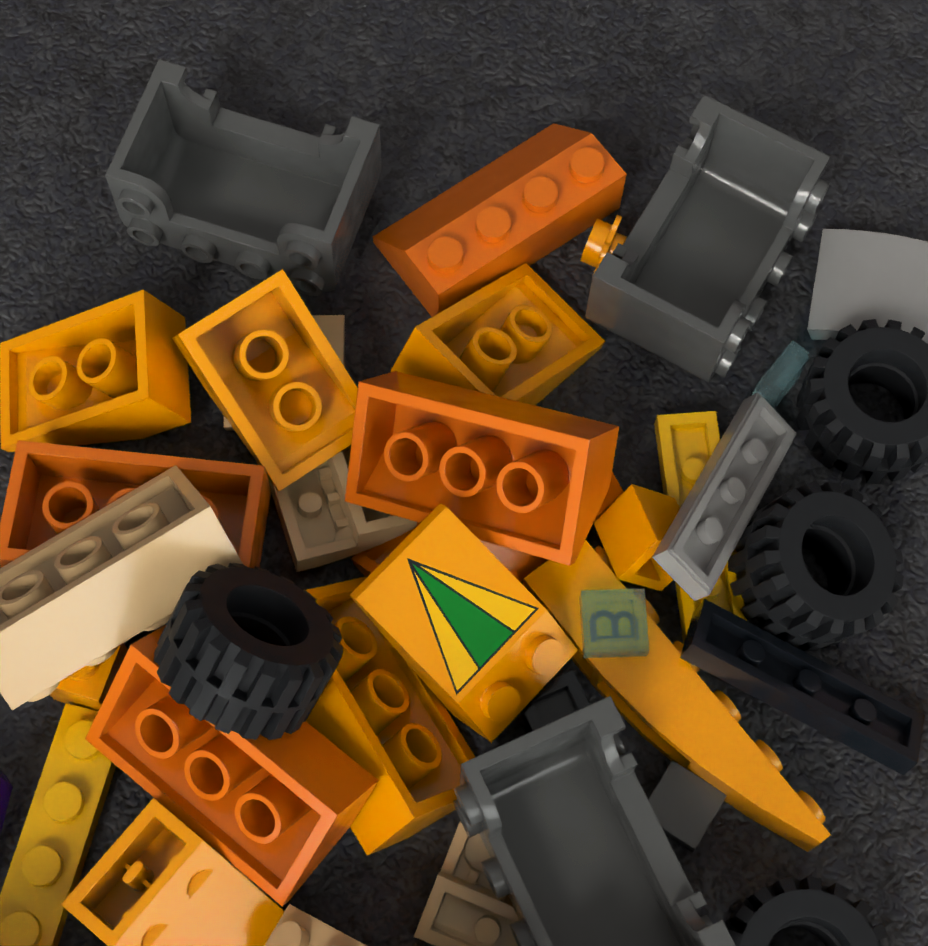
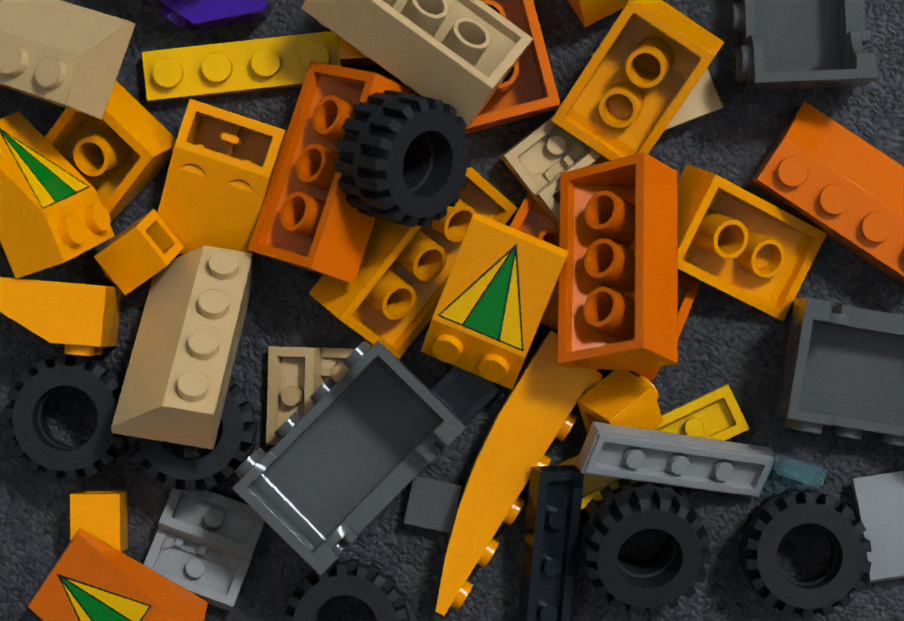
camera: 70 degrees right, 20 degrees up
clear light blue tile [579,588,649,658] -> none
light orange plate [580,215,627,277] -> none

